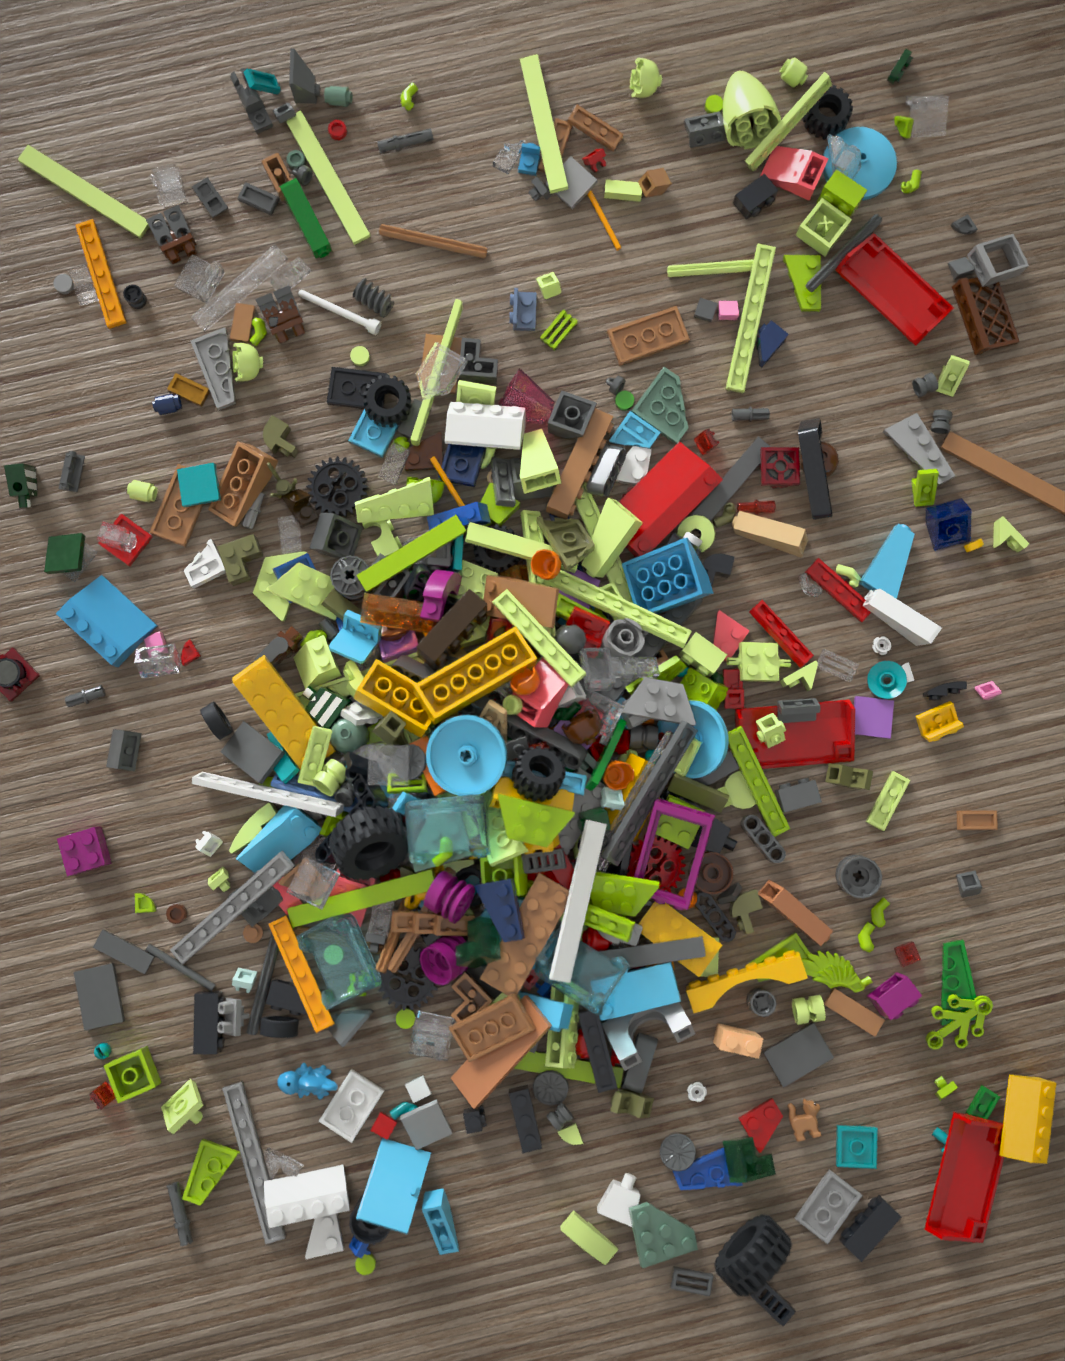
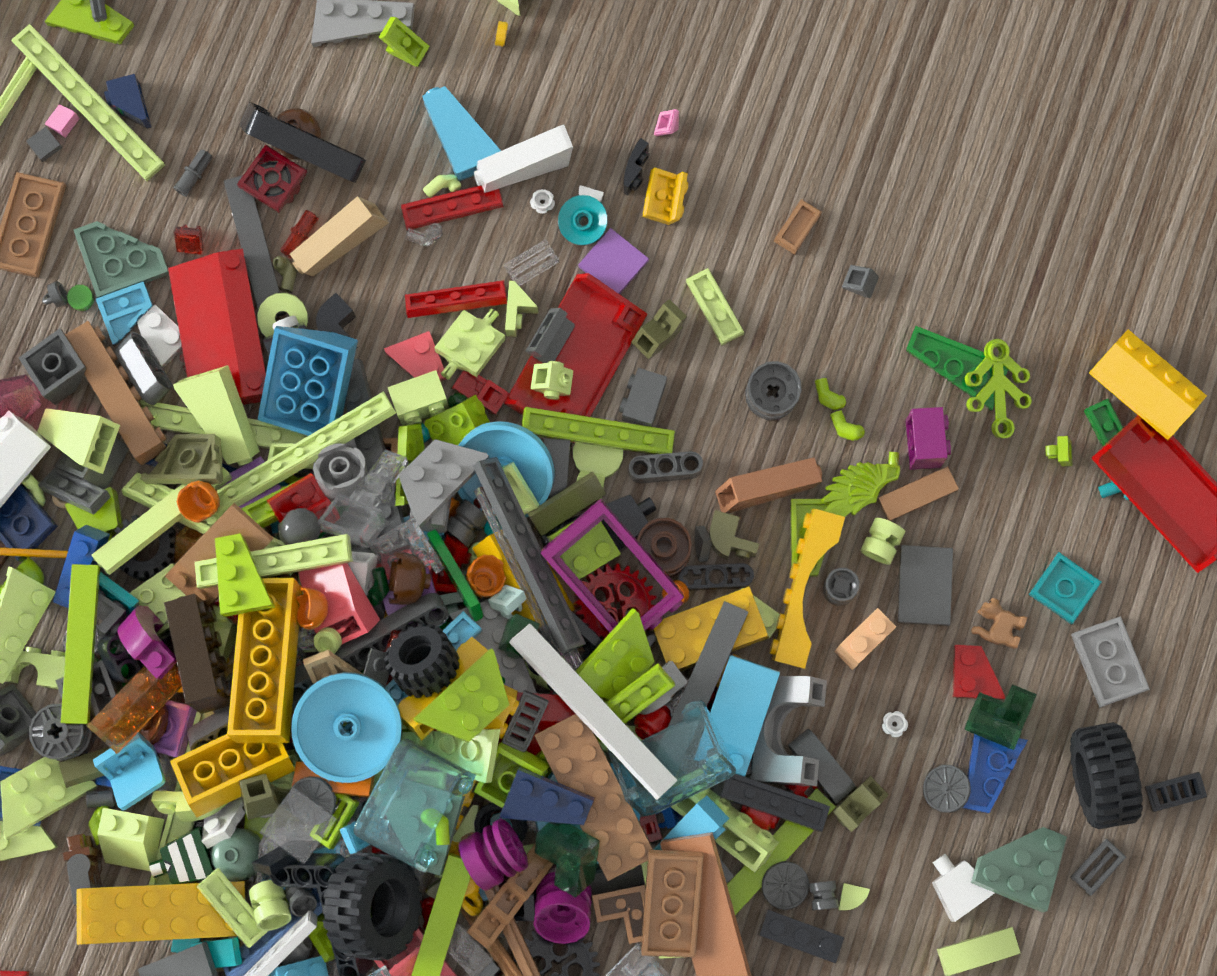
camera: 50 degrees left, 5 degrees down
black brick [839,1195,902,1262] -> none
clear red tile [894,941,921,967] -> none
clear blue slope [926,498,972,551] -> none
none -> lime wing [215,534,275,617]

